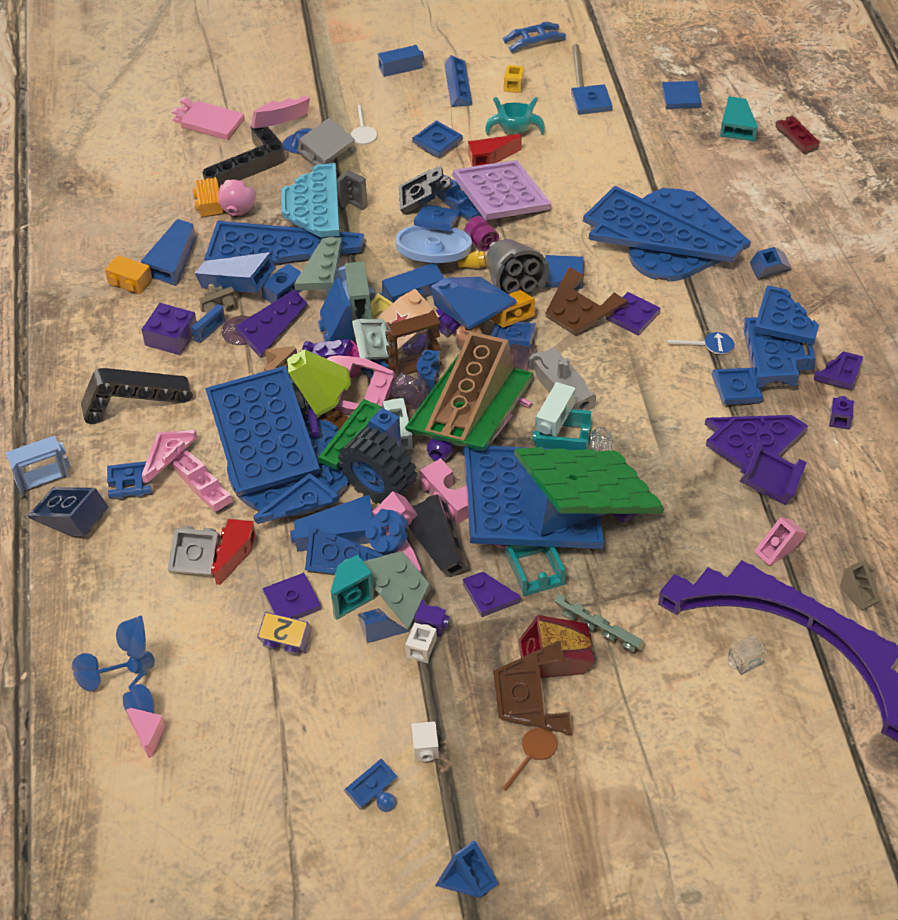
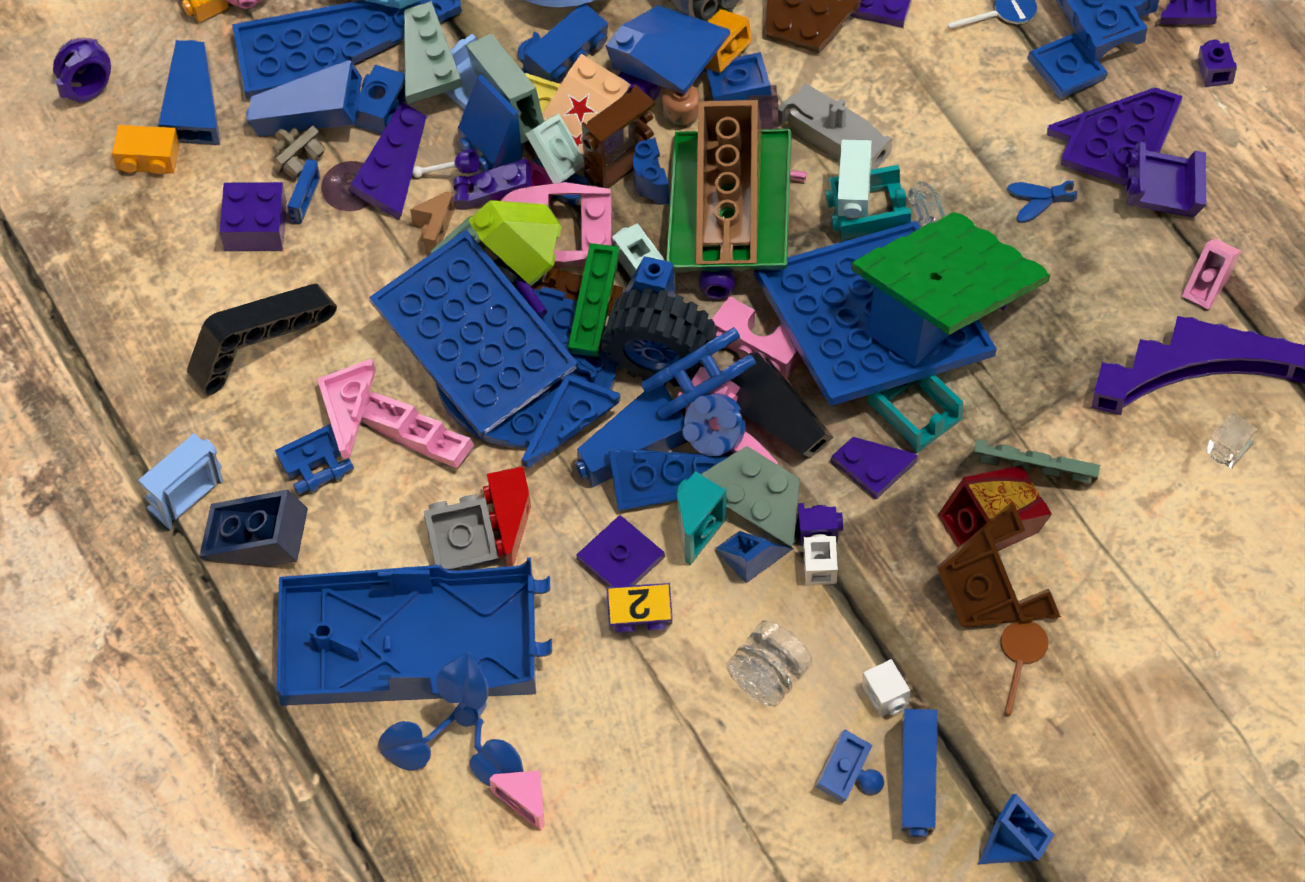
camera: 20 degrees left, 10 degrees up
hair [391,372,429,409] -> none
none -> dark purple helmet [53,38,111,103]
none -> blue piece [277,557,552,706]
none -> dark purple hinge [412,149,479,178]
none -> blue piece [642,327,756,419]
none -> clear wheel [726,620,812,707]
none -> blue slope [901,709,937,837]
none -> blue piece [1008,180,1078,223]

